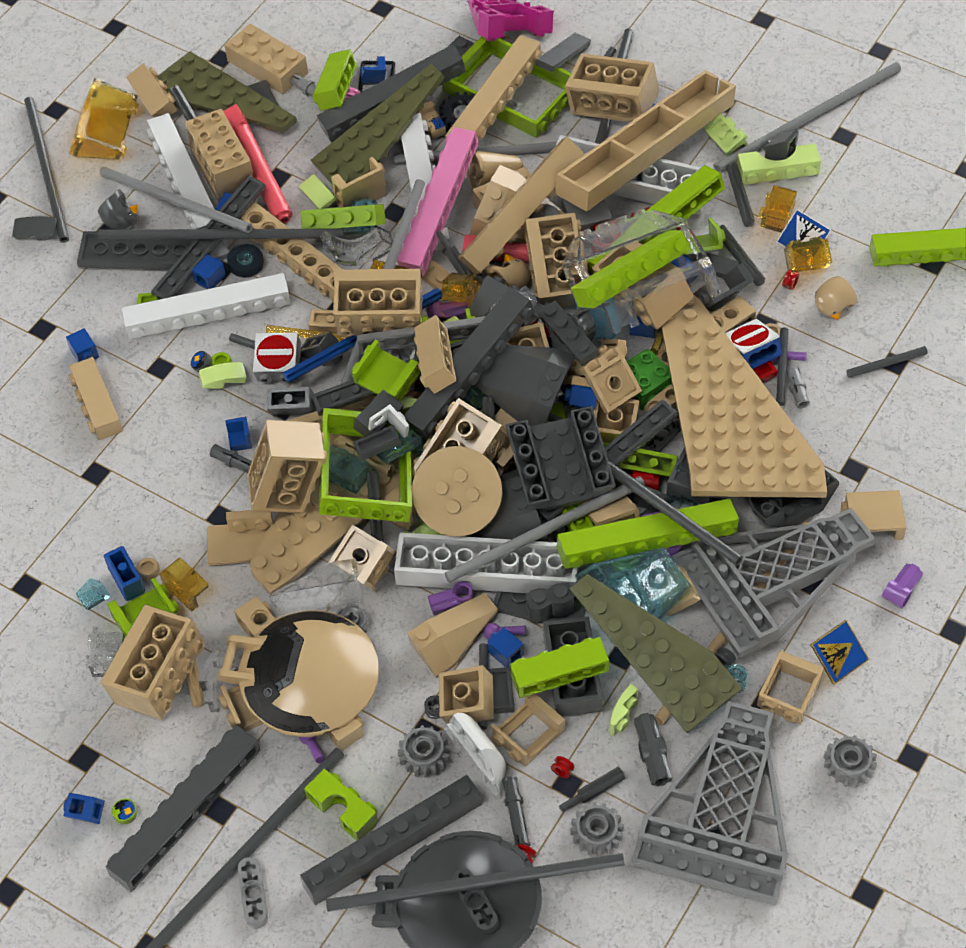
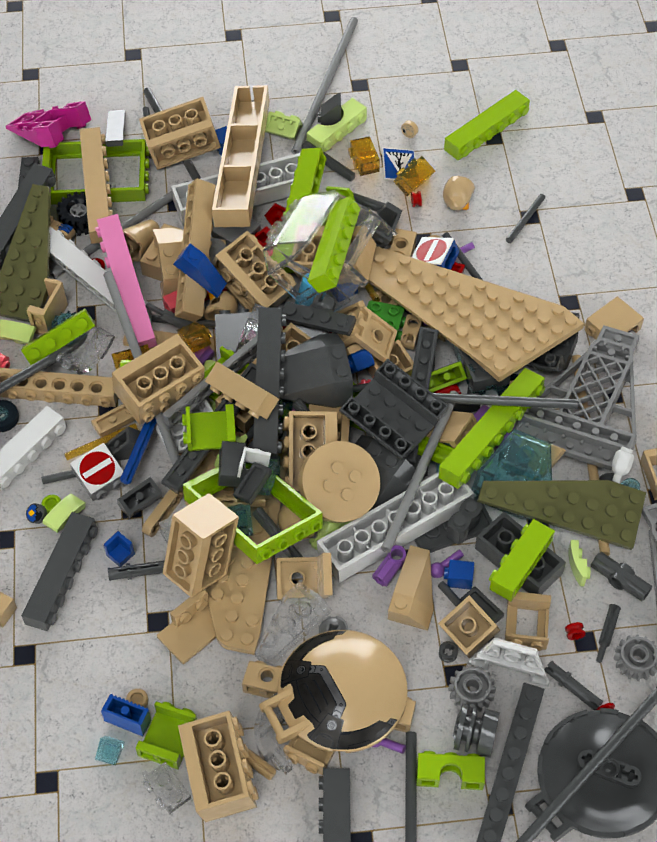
camera: 40 degrees left, 0 degrees up
clear yellow panel [159,558,209,612] -> none
light grey pin [786,366,810,408] -> none
none -> dark grey brick [21,512,98,632]
none -> blue slope [173,243,227,298]
none -> tan tile [401,120,418,138]
none -> dark grey wheel [453,704,500,758]
none -> white plant [612,446,634,483]

